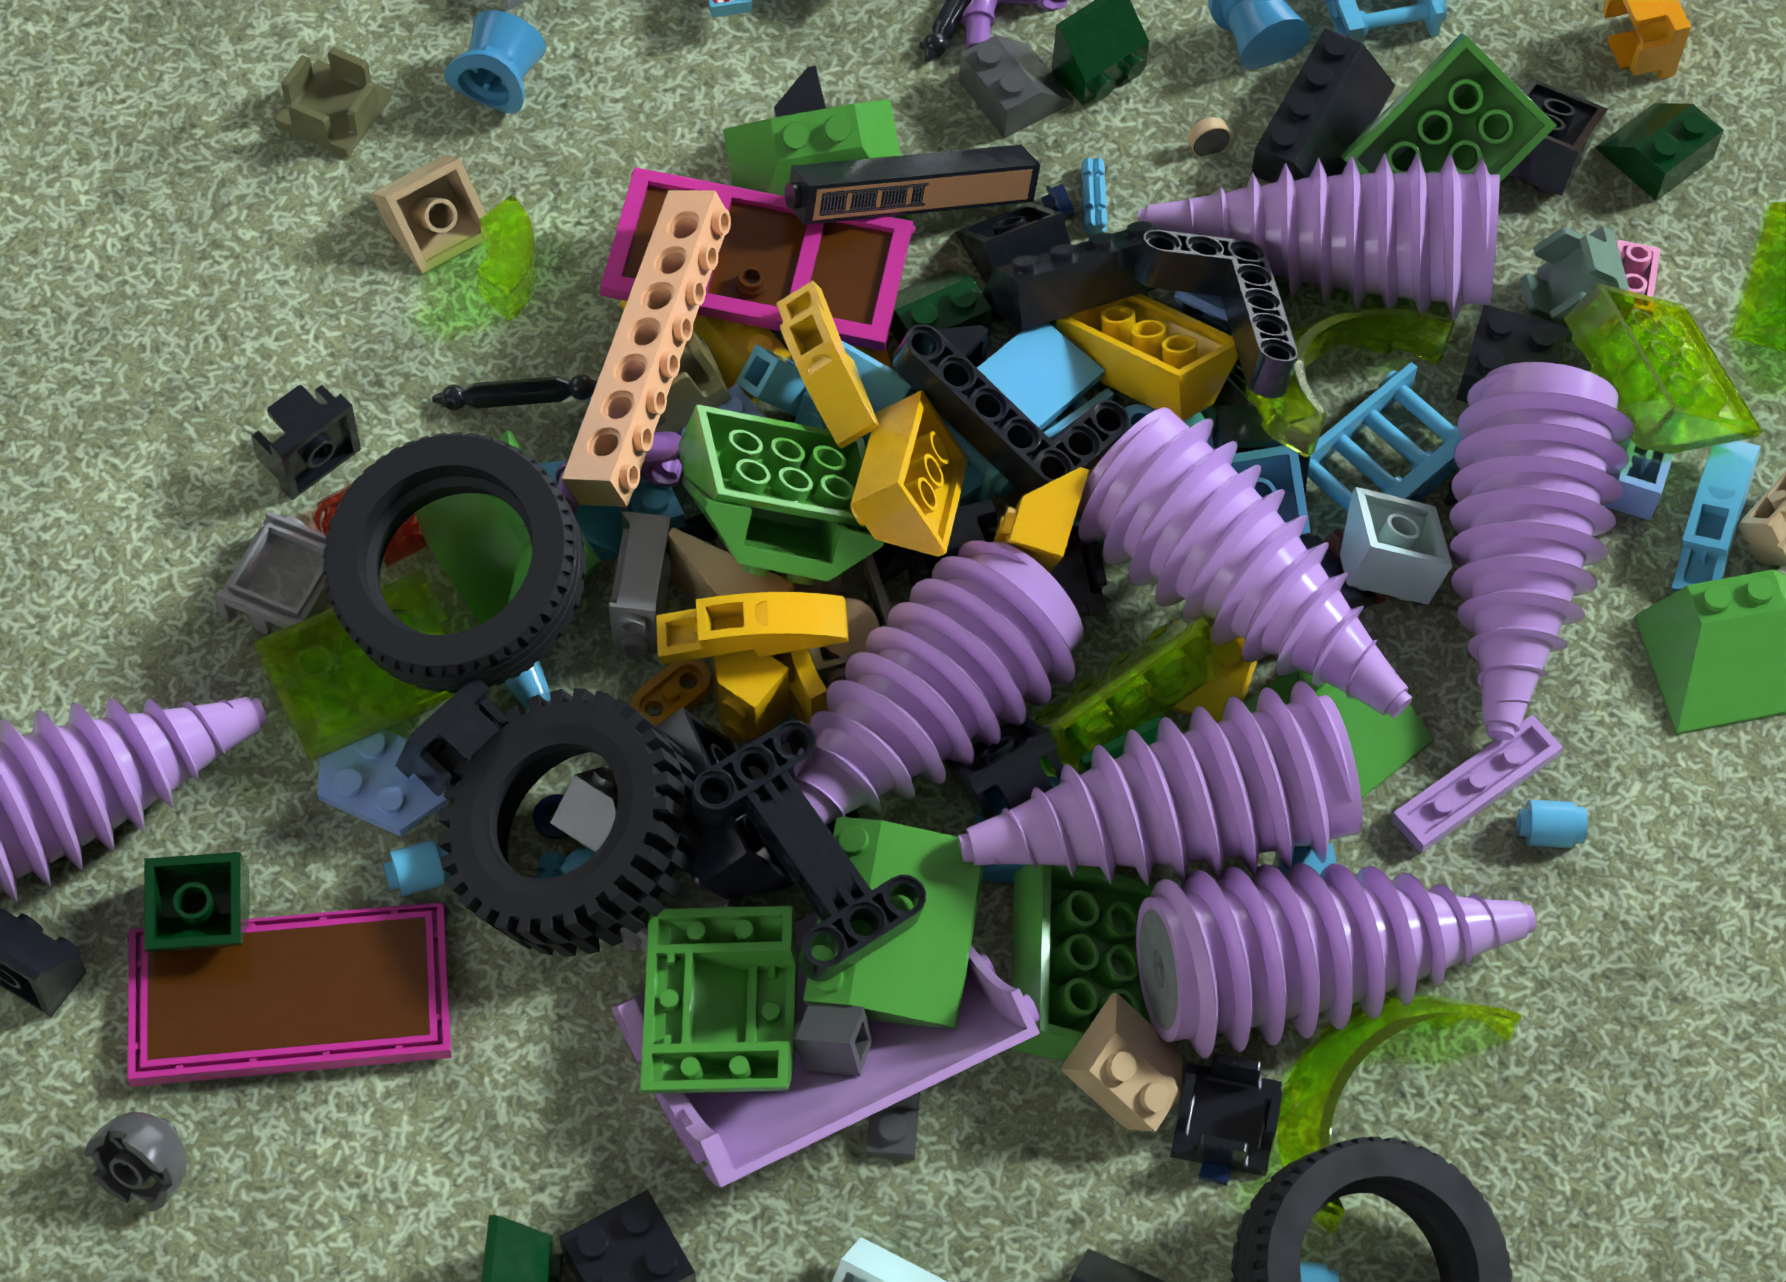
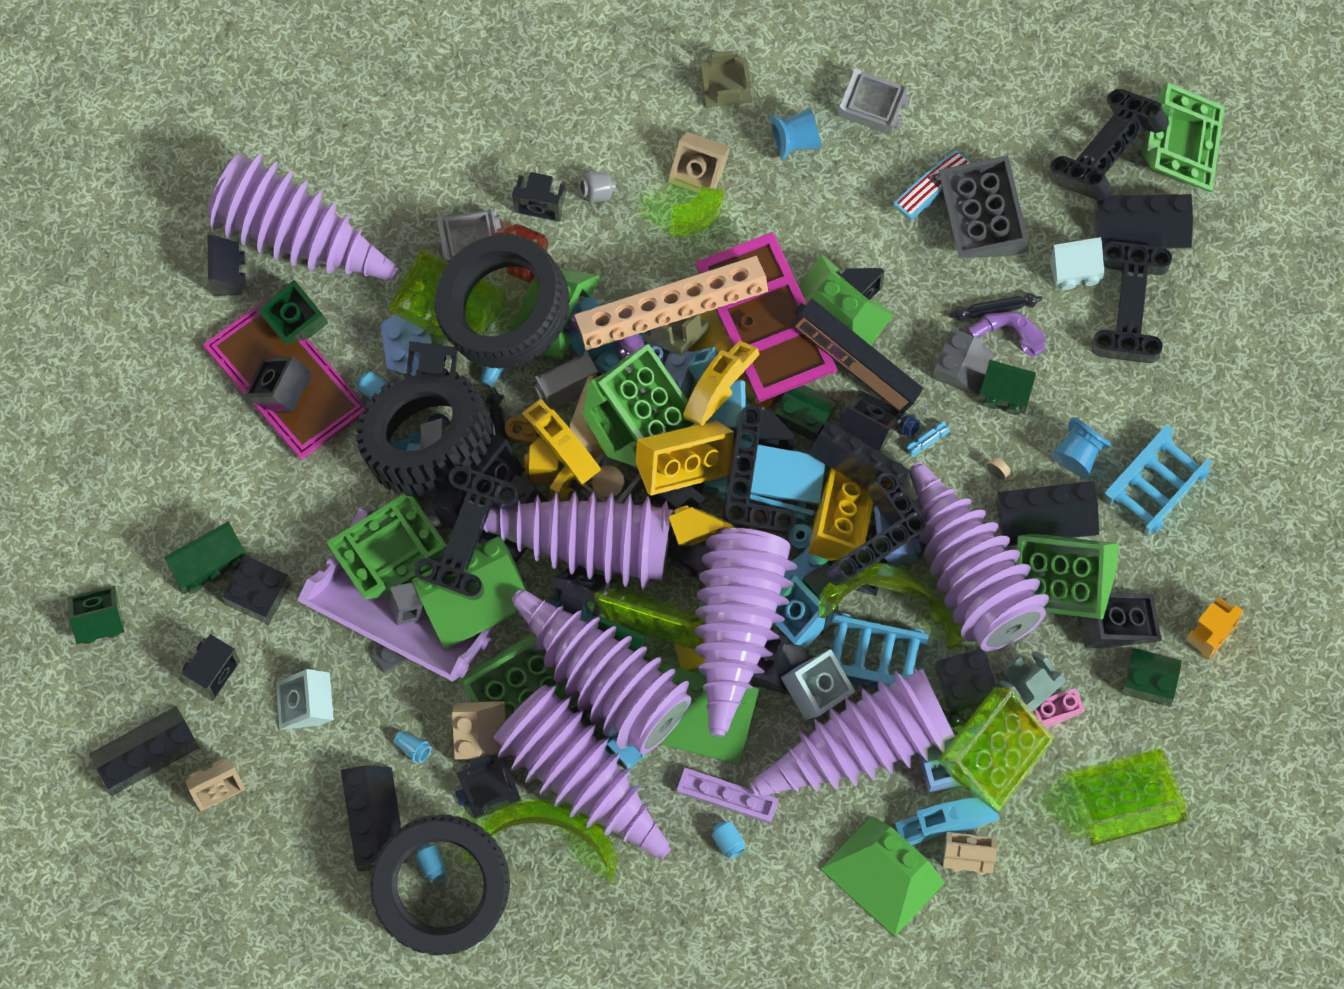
camera: 60 degrees right, 10 degrees up
dark grey cylinder [84,1112,187,1211] -> none
black wheel [432,374,598,411] -> none
none -> black slope [243,357,312,413]
none -> medium azure cone [394,731,431,763]
none -> light grey head [579,171,616,203]

